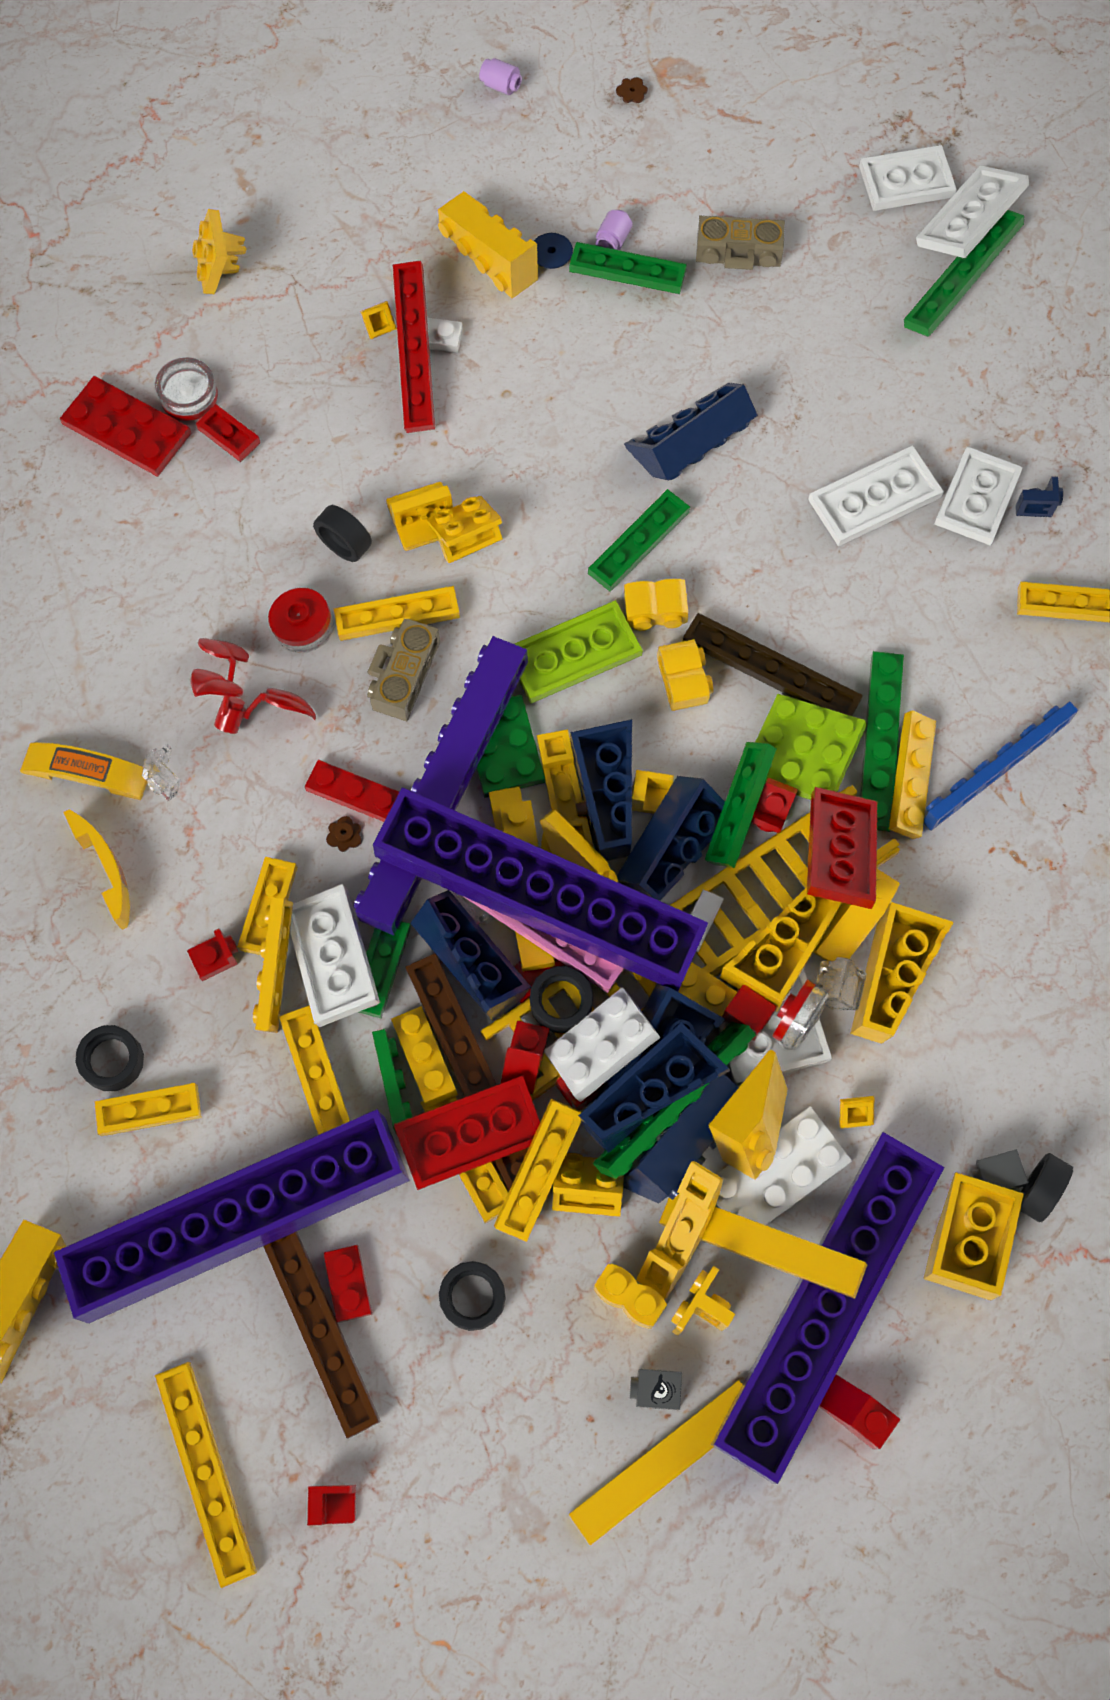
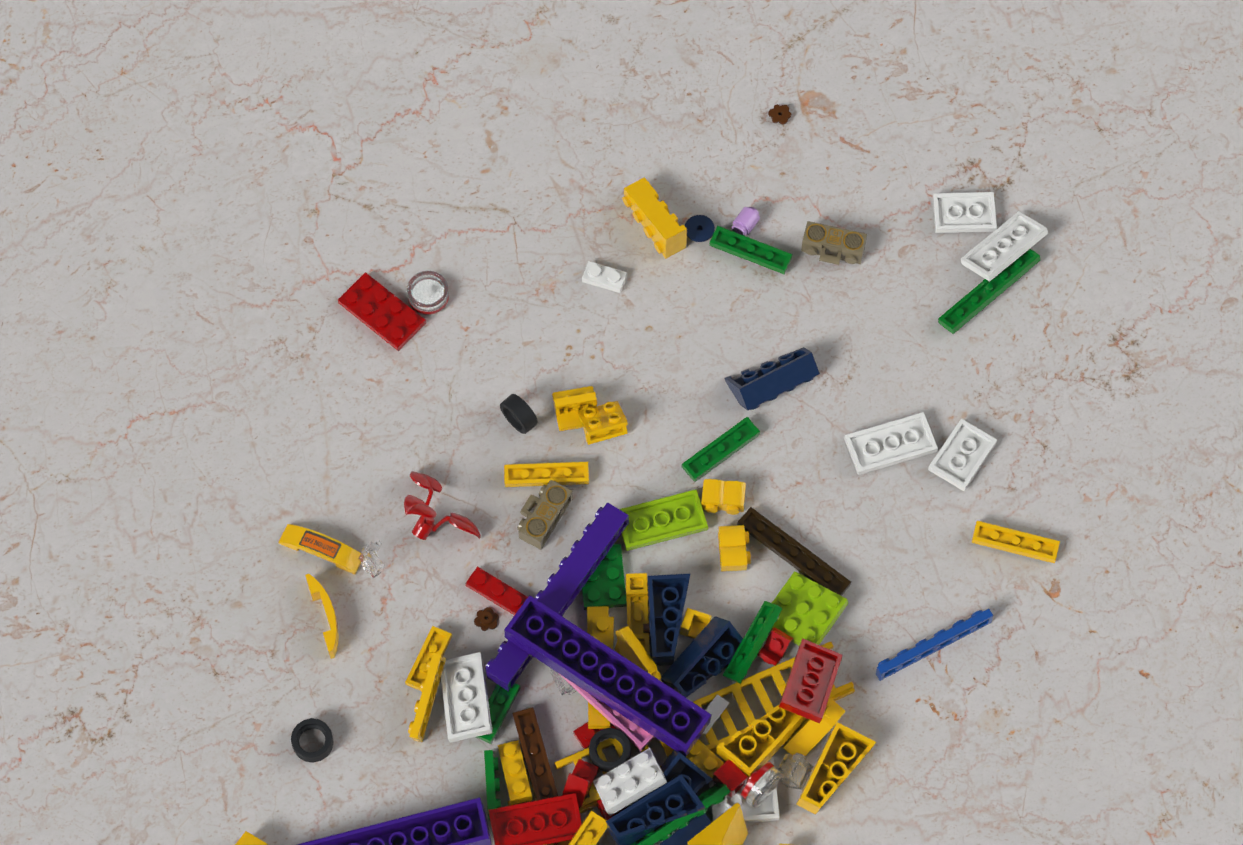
camera: 10 degrees right, 5 degrees down
yellow plate [94,1083,202,1137] -> none
red bracket [187,928,239,982] -> none
yellow plate [192,209,247,294] -> none
red plate [196,404,261,462] -> none
red piece [268,588,334,653] -> none
yellow plate [279,1005,350,1135] -> none
yellow slope [360,301,397,339] -> none
red plate [393,260,435,433] -> none
dark blue wedge [410,890,531,1021] -> none
lavender brick [479,58,522,95] -> none
green plate [860,651,904,832] -> none
yellow plate [889,710,936,839] -> none
dark blue bracket [1015,476,1063,517] -> none

